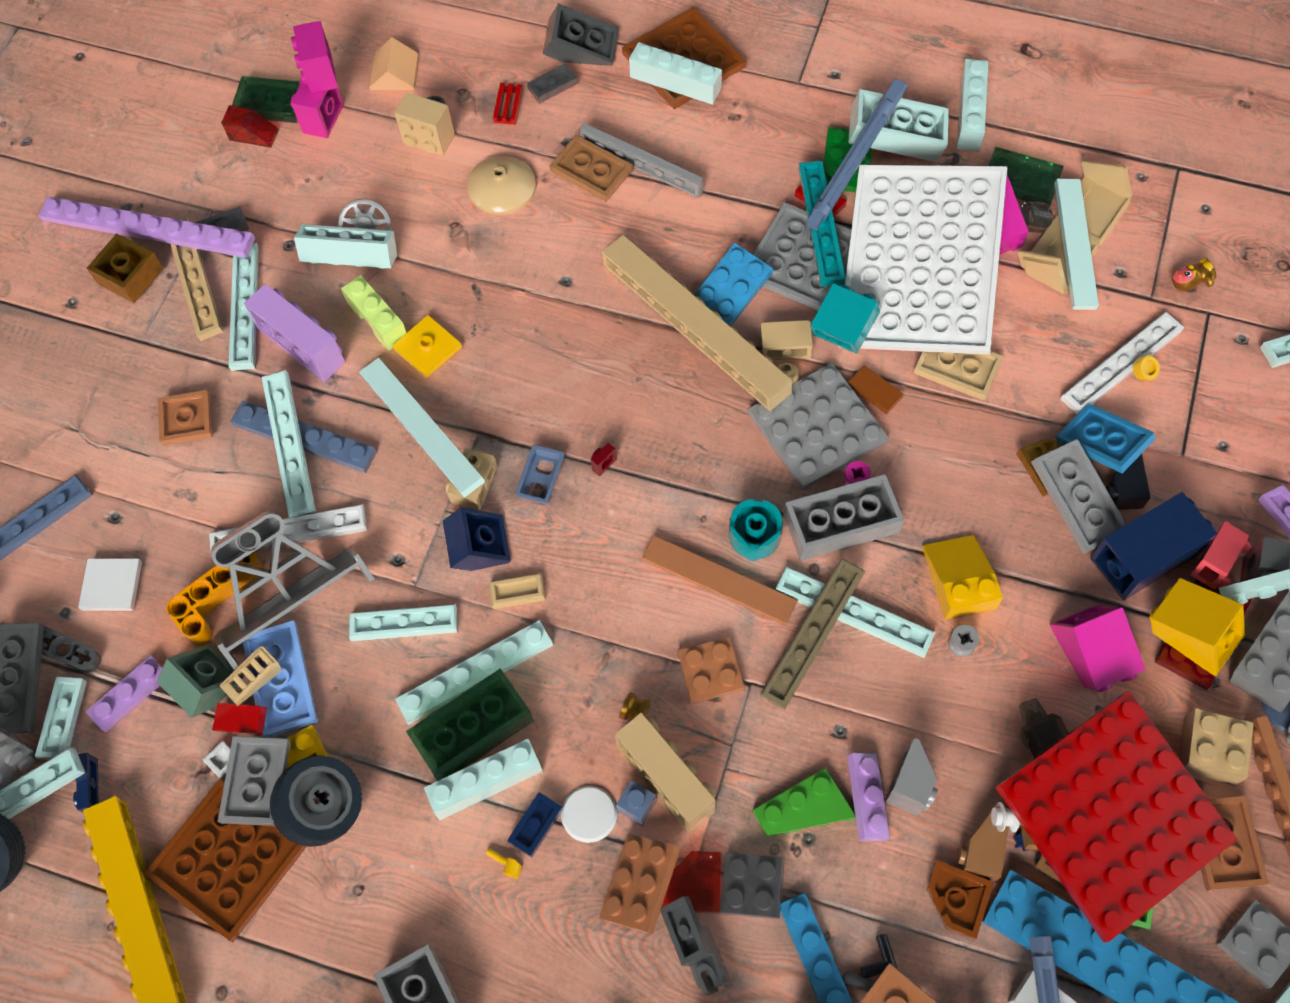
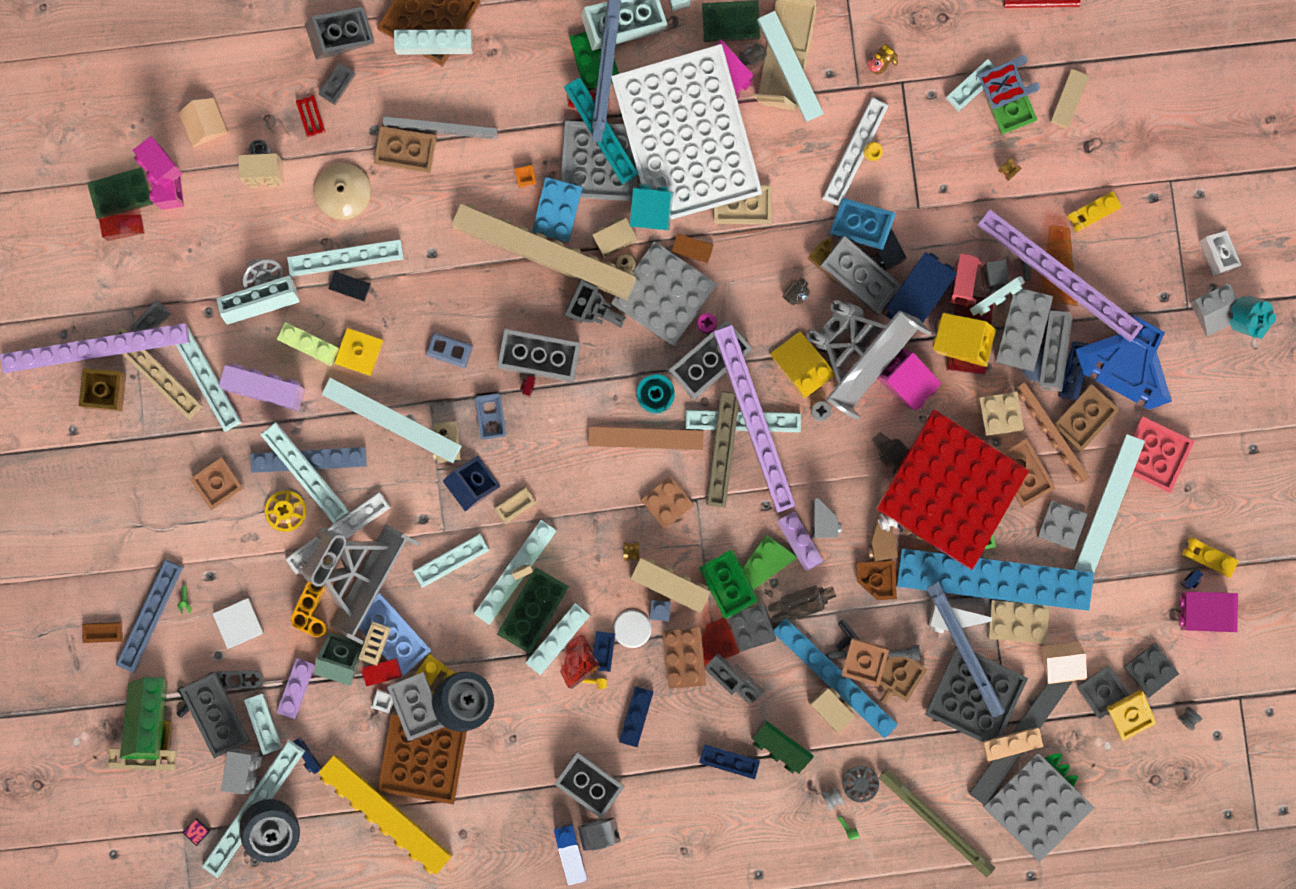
camera: 30 degrees left, 20 degrees up
none -> bright green hand [177,586,192,614]
none -> yellow wheel [264,490,307,532]
none -> light aqua plate [287,240,404,277]
none -> black tile [328,271,371,302]
none -> sand blue piece [426,332,473,368]
none -> light grey brick [497,329,581,383]
none -> tan tile [511,564,533,580]
none -> orange plate [514,165,537,188]
none -> clear red plate [560,635,600,689]
none -> dark grey brick [563,280,626,328]
none -> dark blue plate [619,686,654,748]
none -> green plate [699,550,759,619]
none -> lavender plate [713,325,795,513]
none -> clear smoke hinge [767,585,836,623]
none -> clear smoke head [782,277,810,306]
none -> light grey piece [807,300,932,420]

